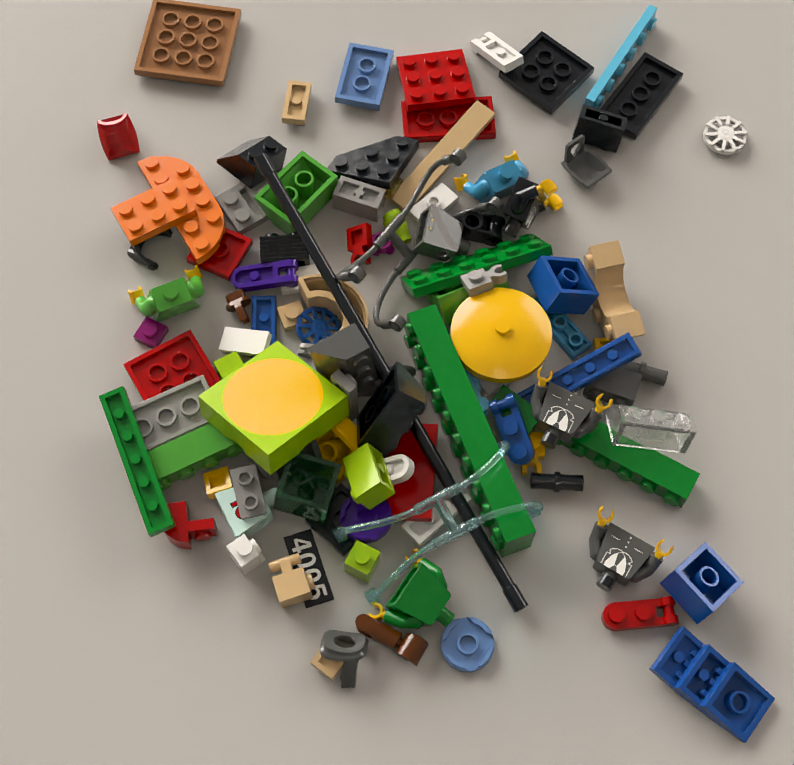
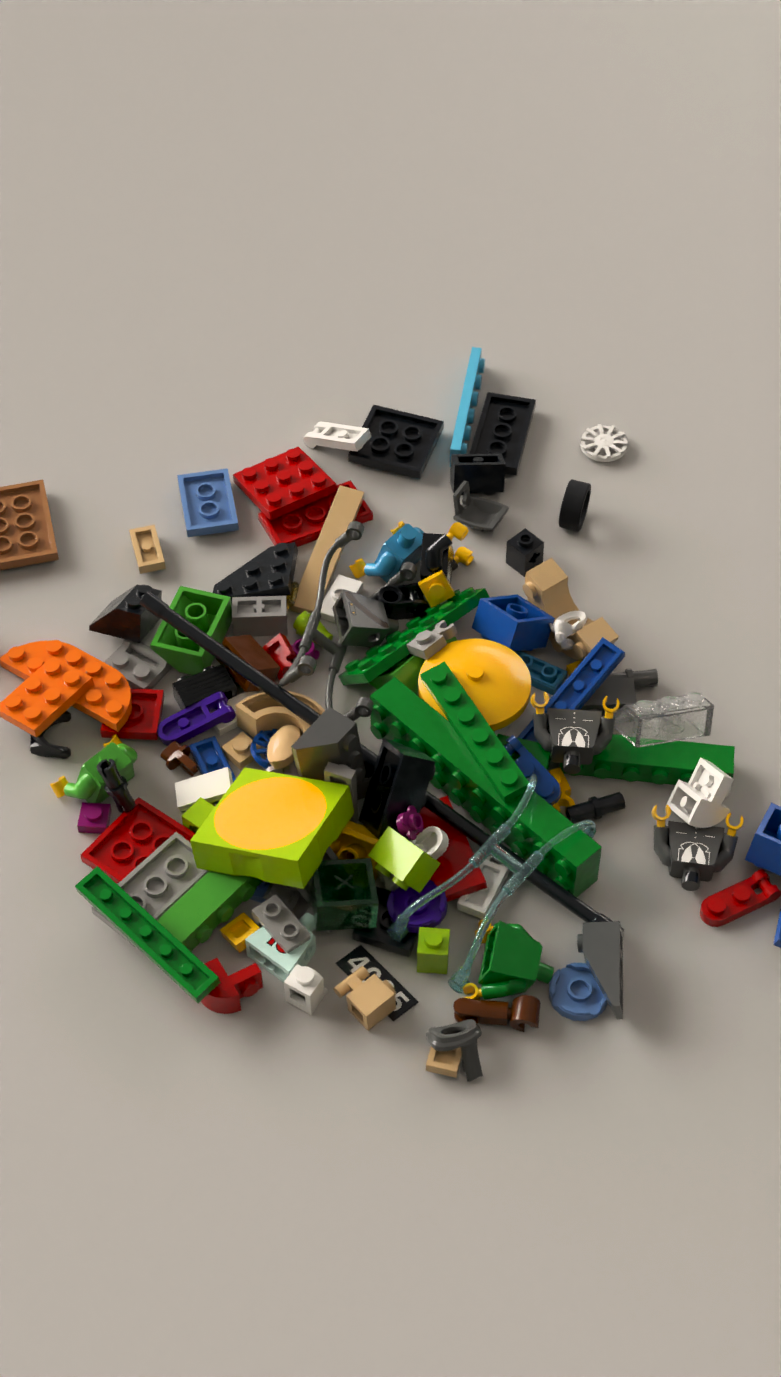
camera: 20 degrees left, 15 degrees down
none -> black pin [97,759,136,813]
none -> reddish brown brick [216,635,281,692]
none -> tan arm [267,725,301,769]
none -> magenta plate [396,806,423,841]
none -> yellow plate [418,570,455,608]
none -> green plate [420,661,531,803]
none -> black brick [506,528,544,577]
none -> white piece [549,611,587,650]
none -> black tyre [559,479,591,532]
none -> dark grey slope [577,921,623,1019]
none -> white brick [666,758,734,828]

